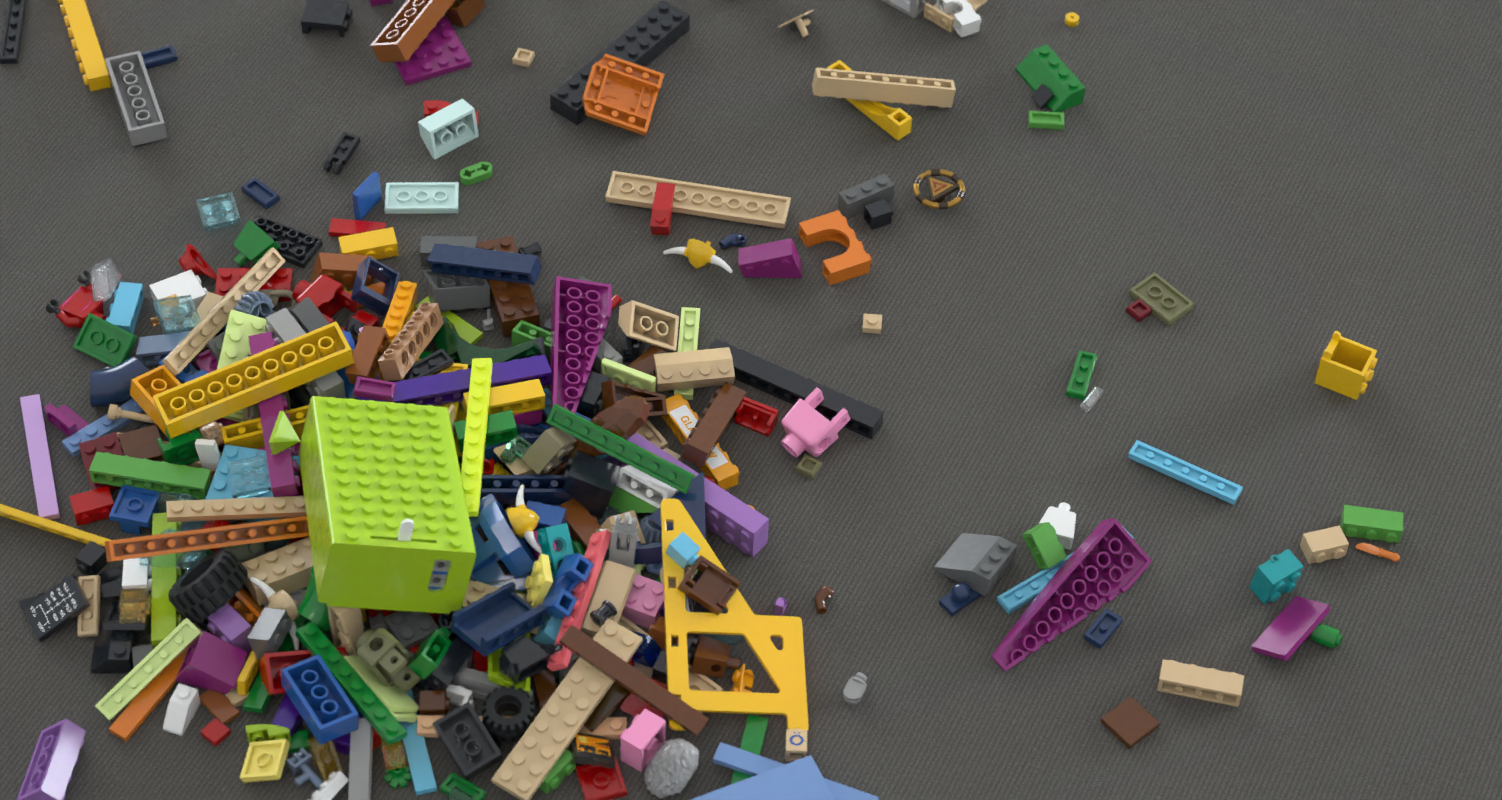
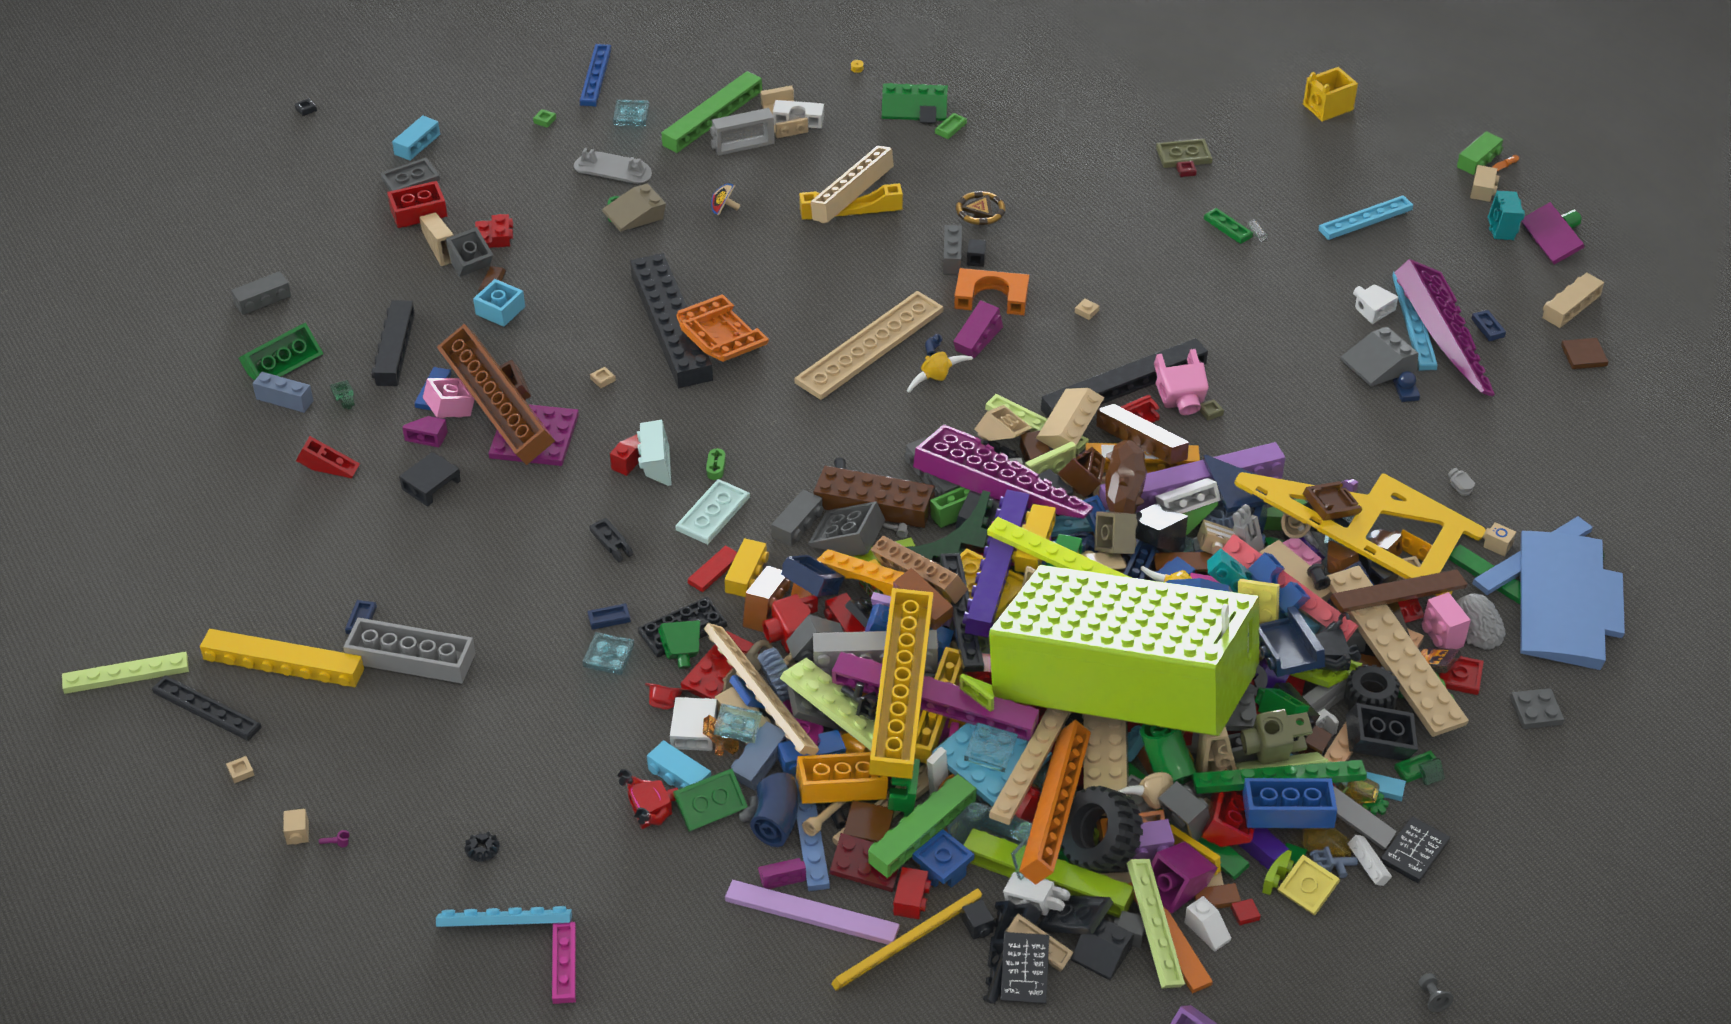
camera: 55 degrees left, 5 degrees down
clear slope [91,257,122,302] -> none
clear yellow brick [119,588,151,623] -> none
blue tile [352,172,382,221] -> none
magenta tile [353,376,396,402] -> none
dark blue brick [427,243,542,285] -> none
clear green plate [500,435,532,465] -> none
green tile [546,404,695,494] -> none
red slope [650,182,675,236] -> none
medium azure brick [666,532,700,569] -> none
reddish brown arm [814,586,833,614] -> none
bright green brick [1022,522,1067,569] -> none

